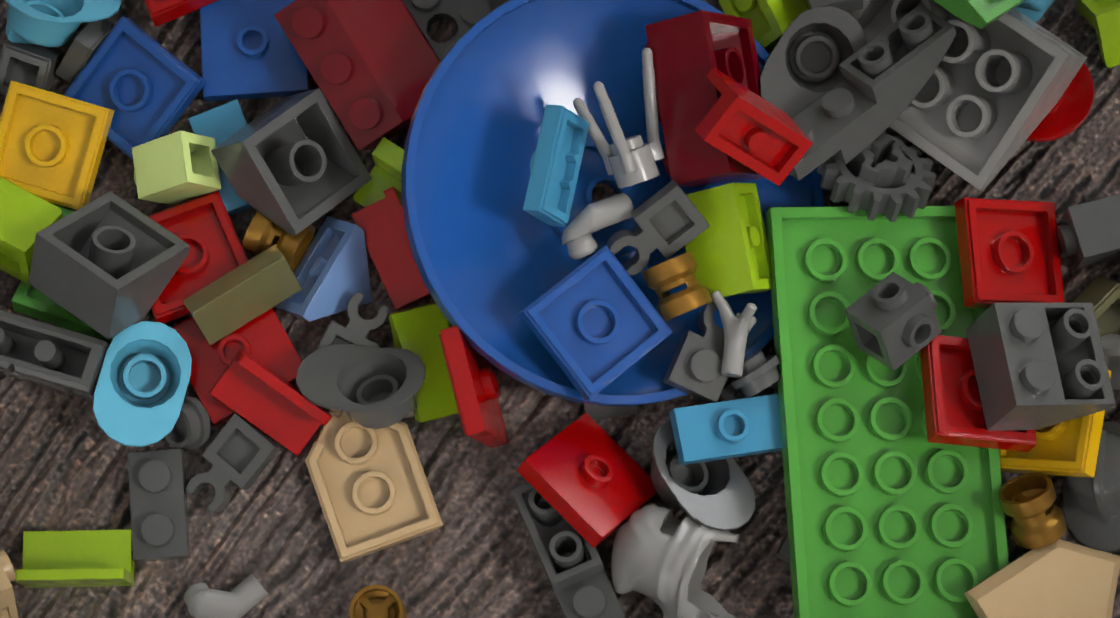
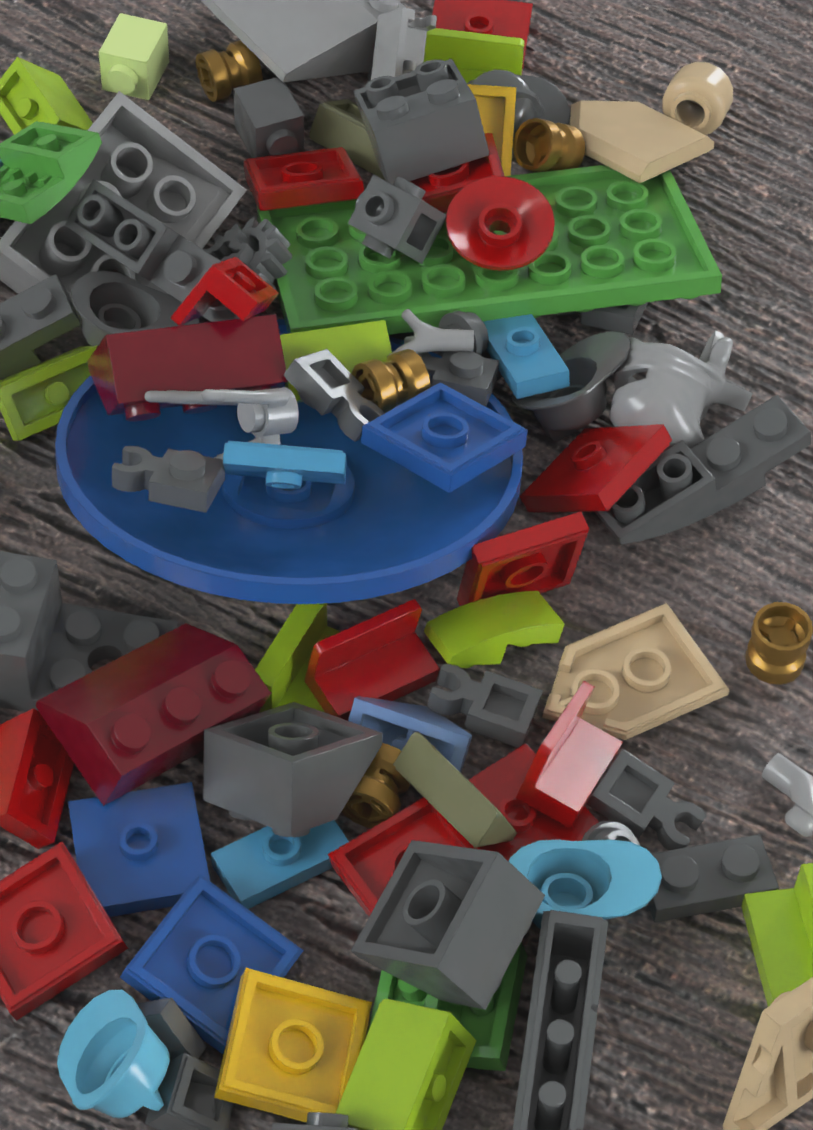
camera: 105 degrees left, 25 degrees down
yellowish green brick [132,130,222,205] -> none
dark grey piece [296,344,425,429] -> none
light grey arm [562,193,634,260] -> none
none -> dark grey plate [112,446,225,513]
none -> red dish [446,176,555,271]

